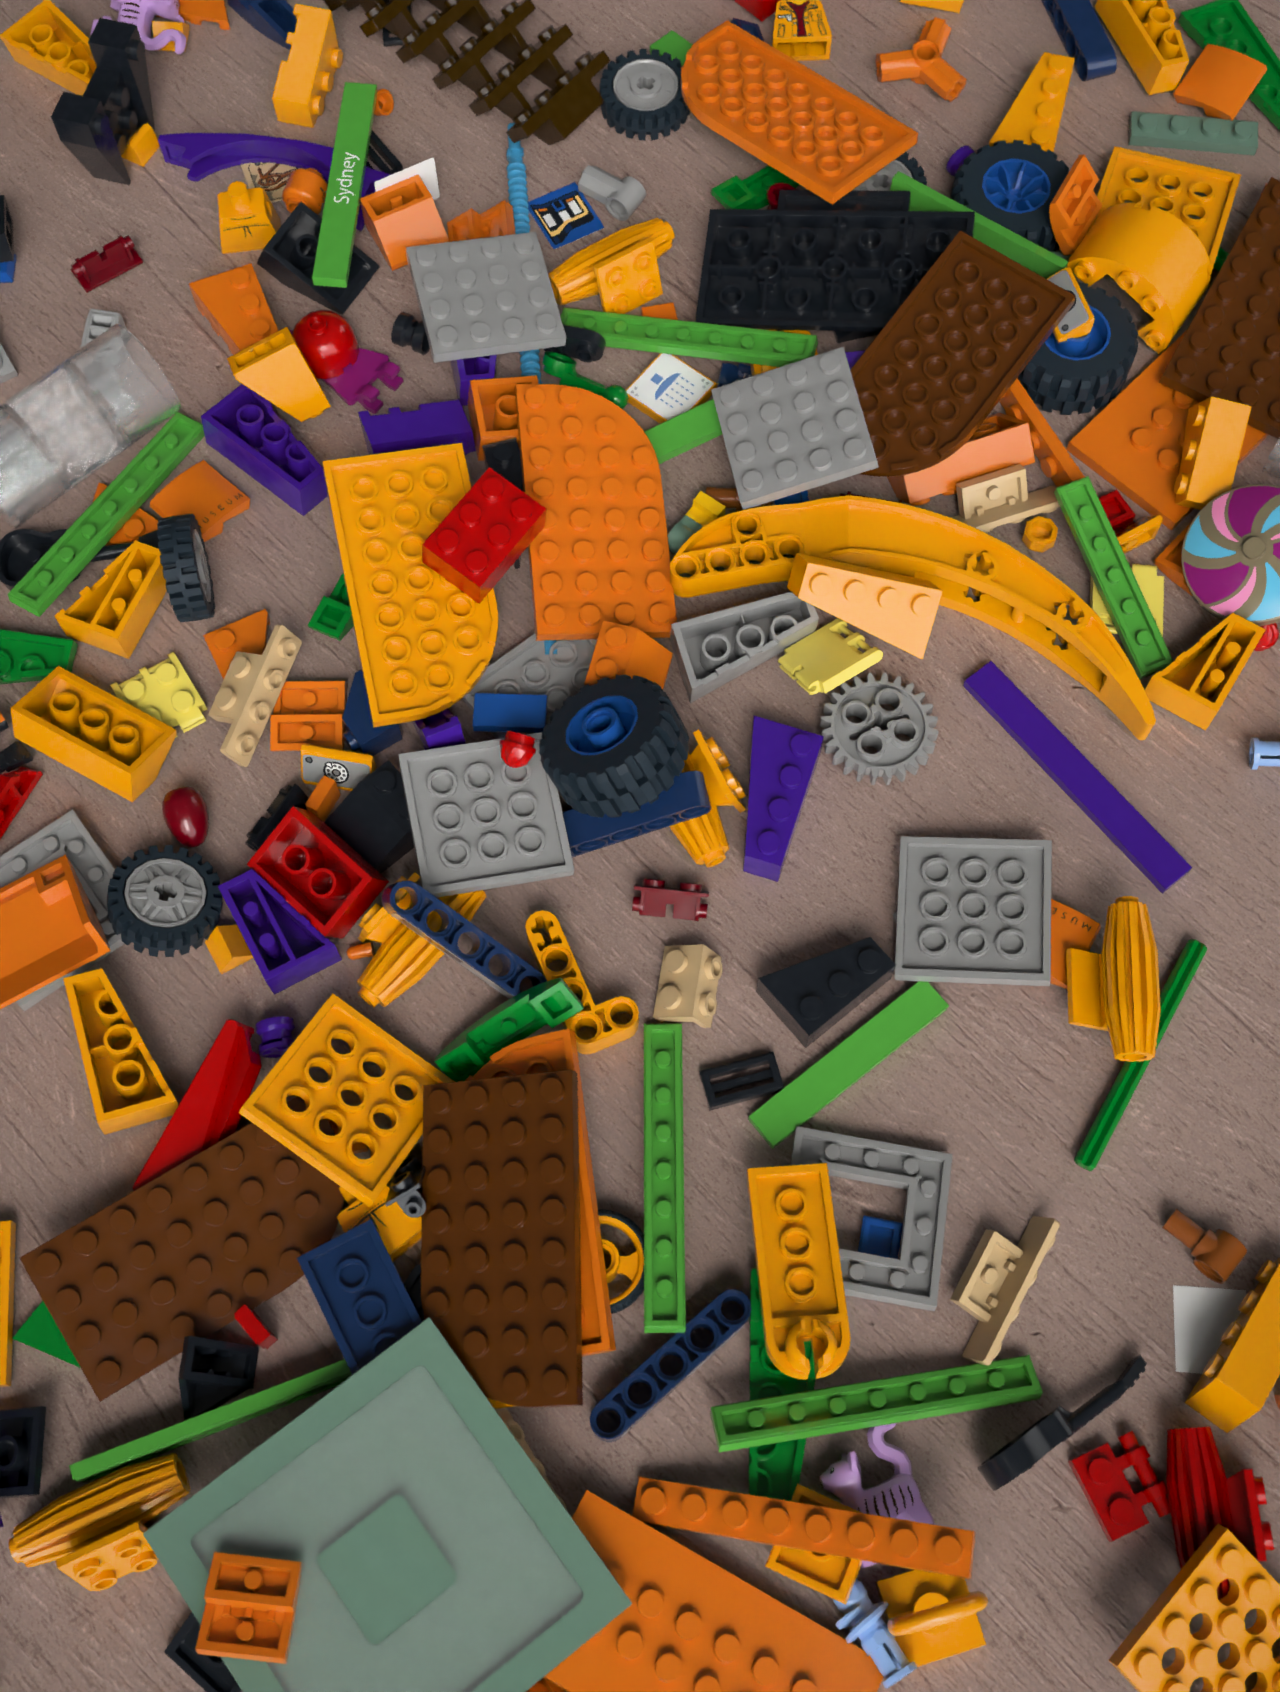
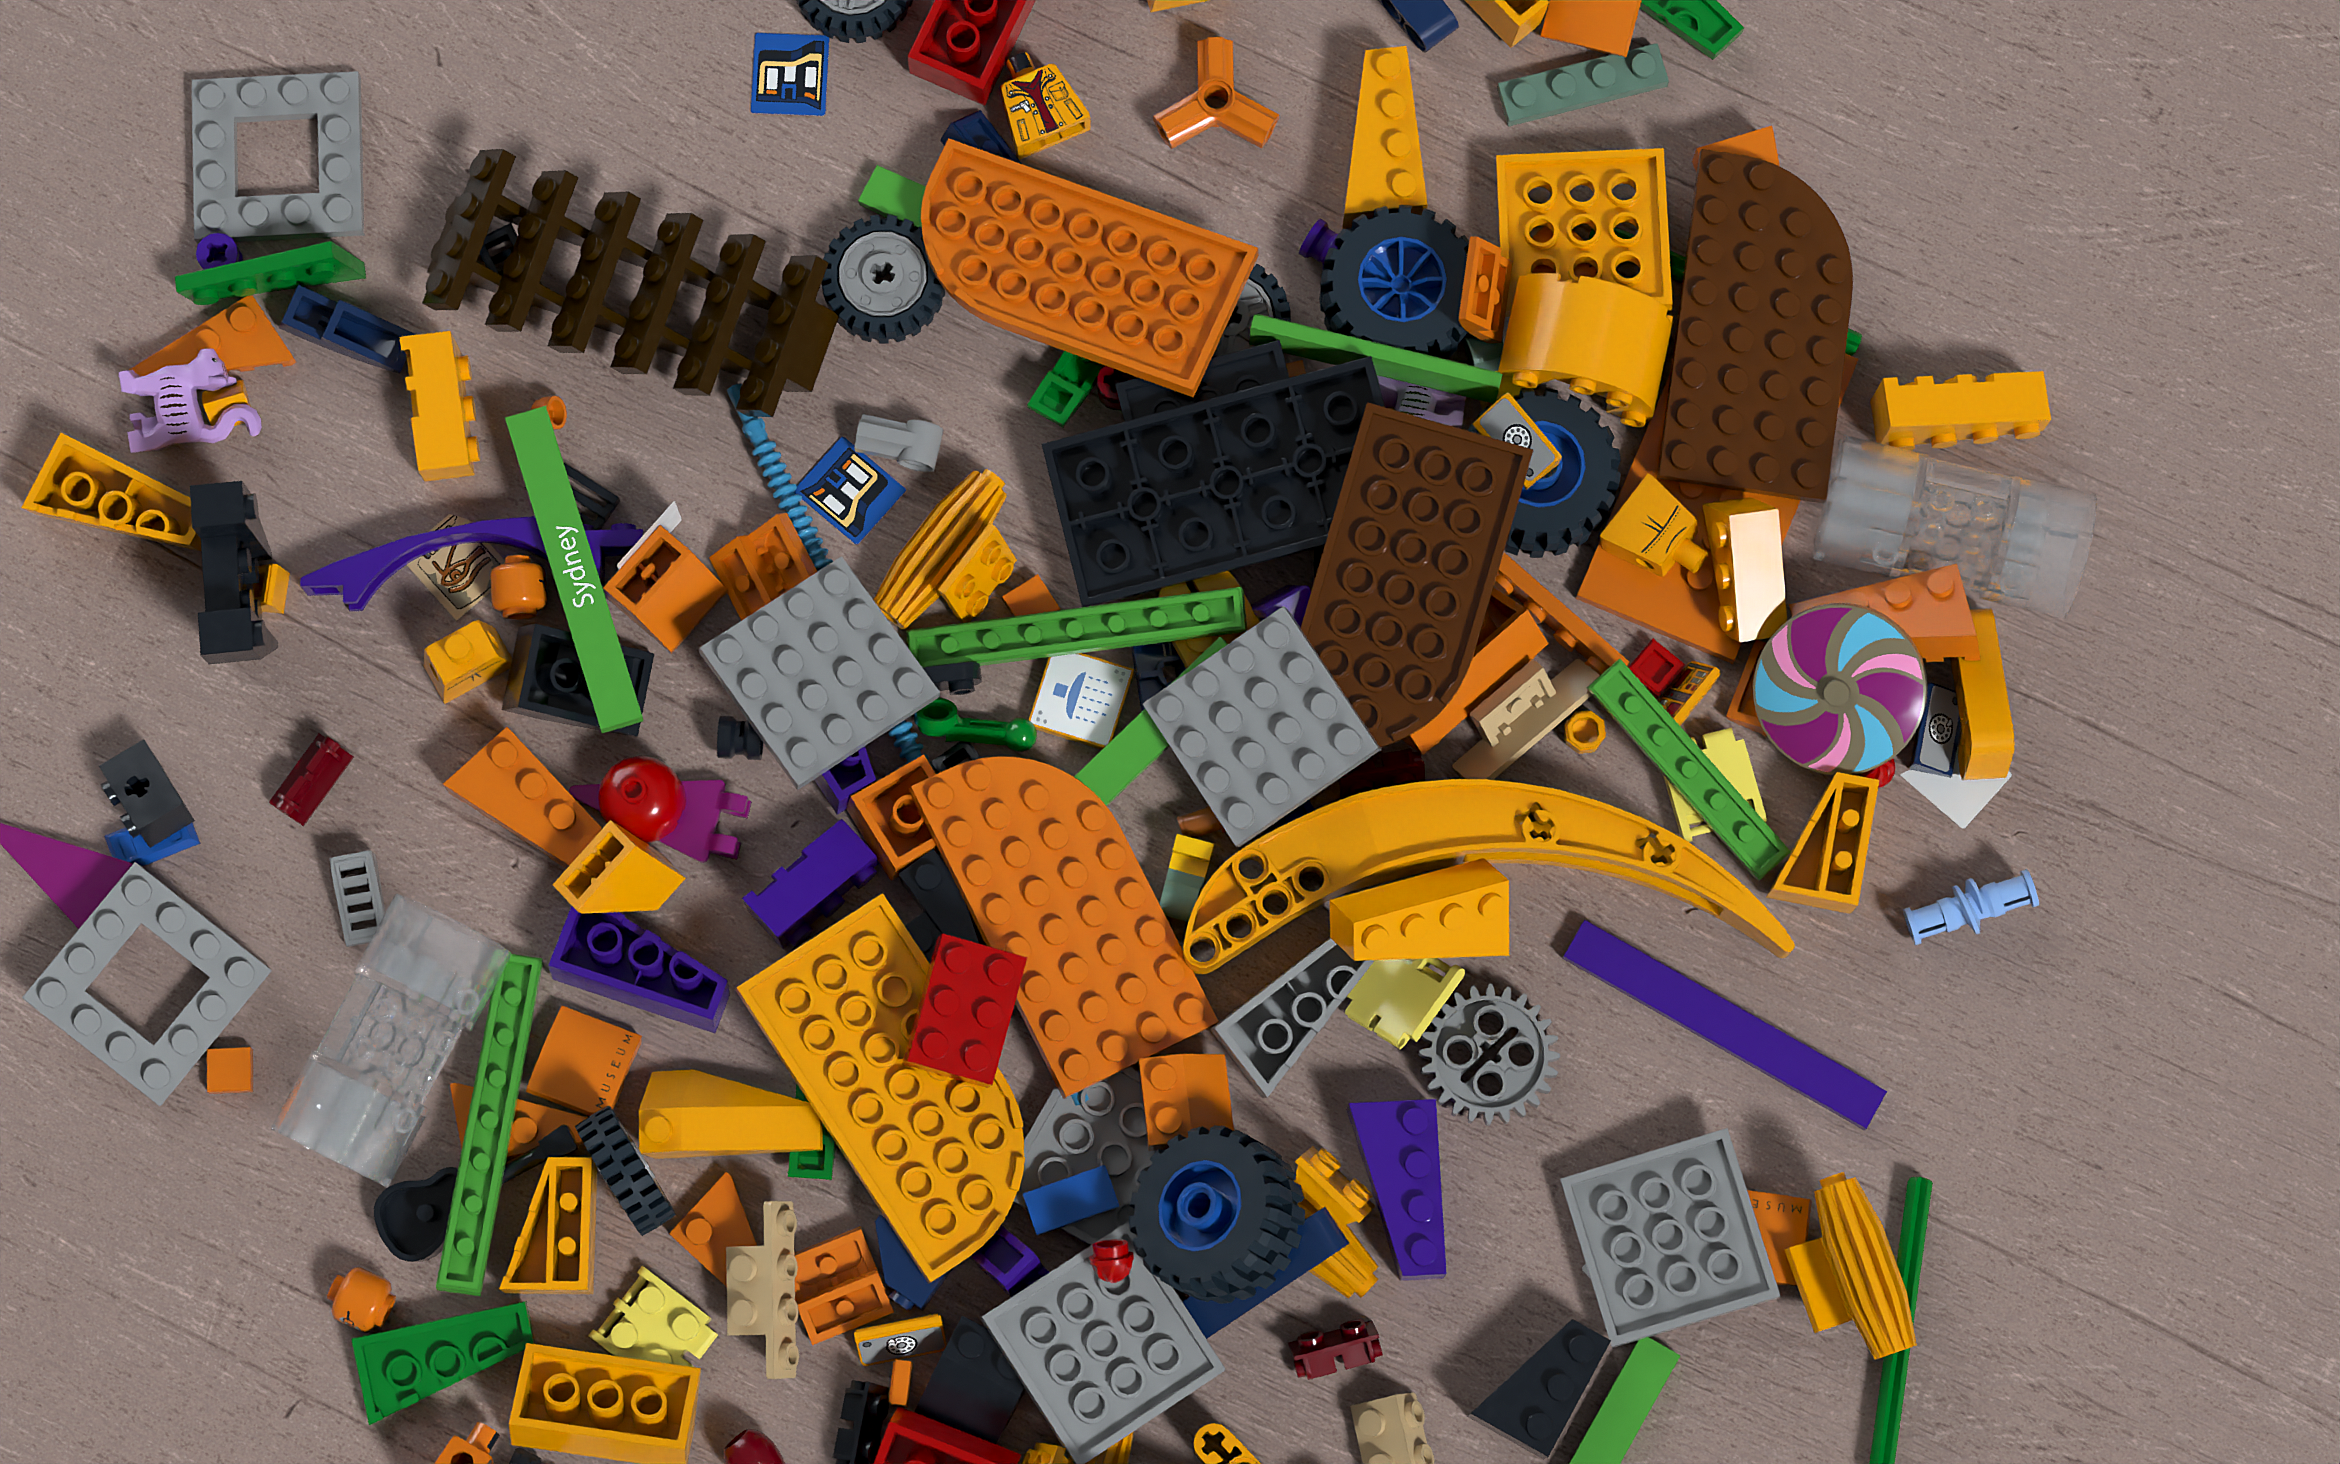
camera: 25 degrees left, 10 degrees up
none -> light orange wedge [639,1069,823,1159]
none -> light orange torso [1600,473,1708,577]

